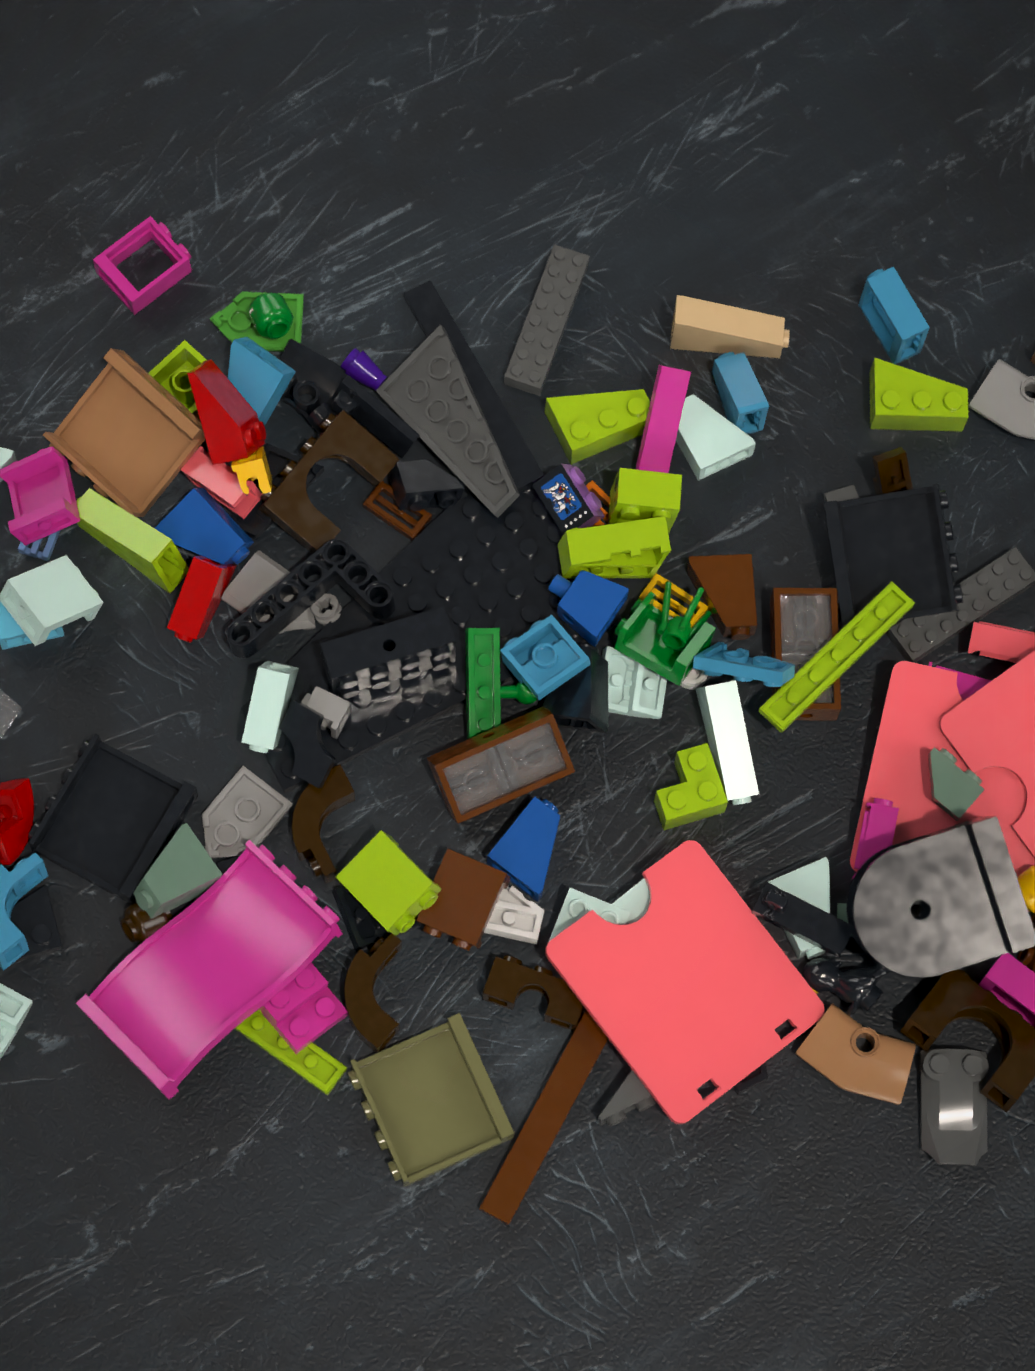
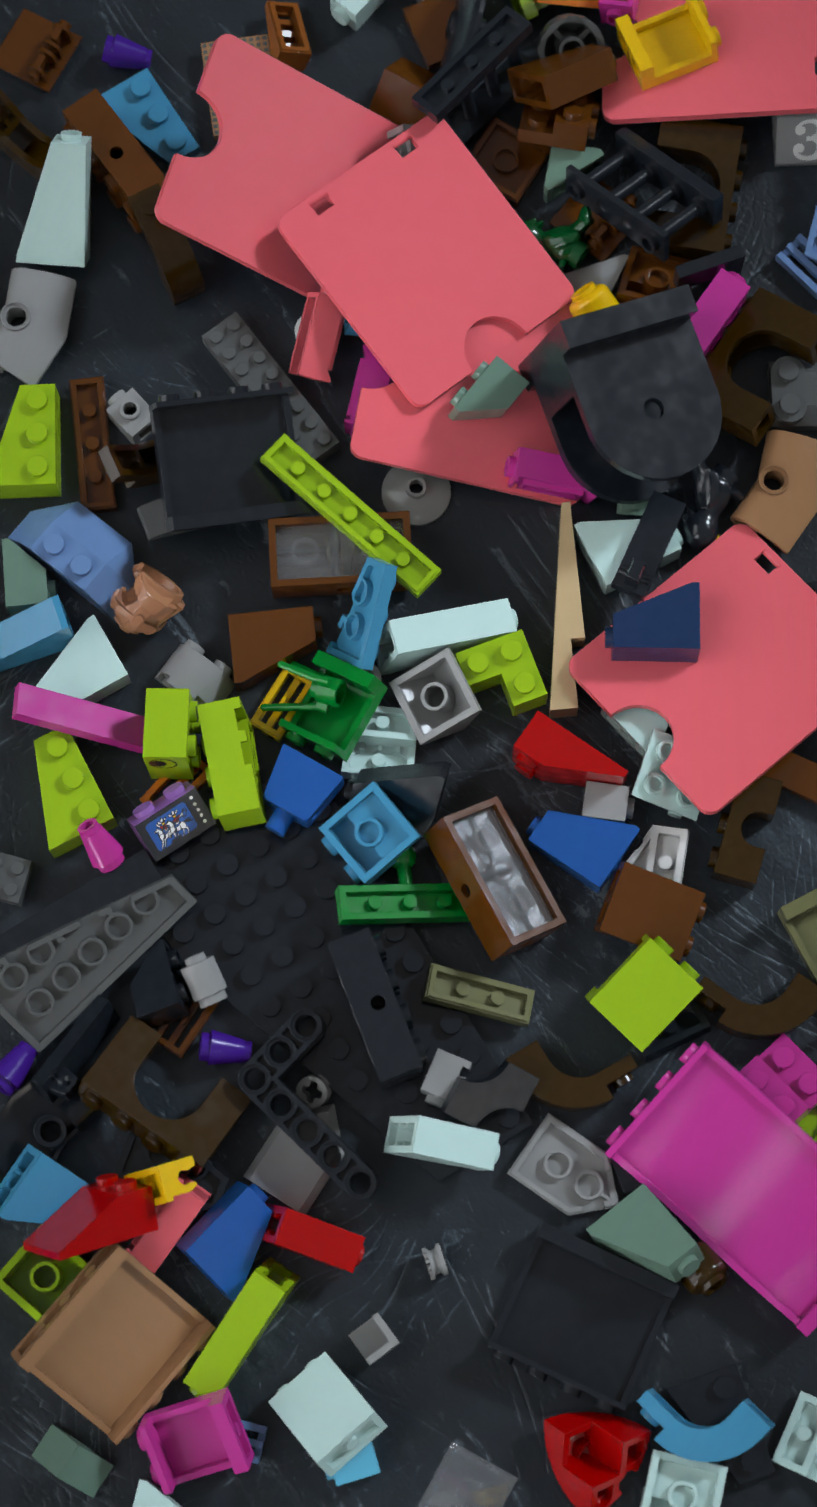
camera: 85 degrees left, 5 degrees up
none -> sand green slope [2,538,58,616]
none -> medium blue wedge [8,502,135,623]
none -> sand green slope [31,1424,115,1498]
none -> reddish brown tile [69,376,118,514]
none -> dark pink cone [77,818,125,873]
none -> light grey brick [106,387,153,444]
none -> nougat helmet [110,562,185,635]
none -> light grey cylinder [154,639,235,704]
none -> light grey brick [180,951,228,1009]
none -> dark purple cone [198,1029,252,1066]
none -> light grey panel [348,1312,400,1366]
none -> light grey dish [382,467,451,526]
none -> light grey slope [389,648,482,745]
none -> light grey bush [421,1243,449,1281]
none -> olive tile [422,963,535,1028]
none -> red slope [512,711,628,787]
none -> tan slope [549,502,585,718]
none -> light grey brick [581,781,635,823]
none -> dark blue slope [605,582,700,662]

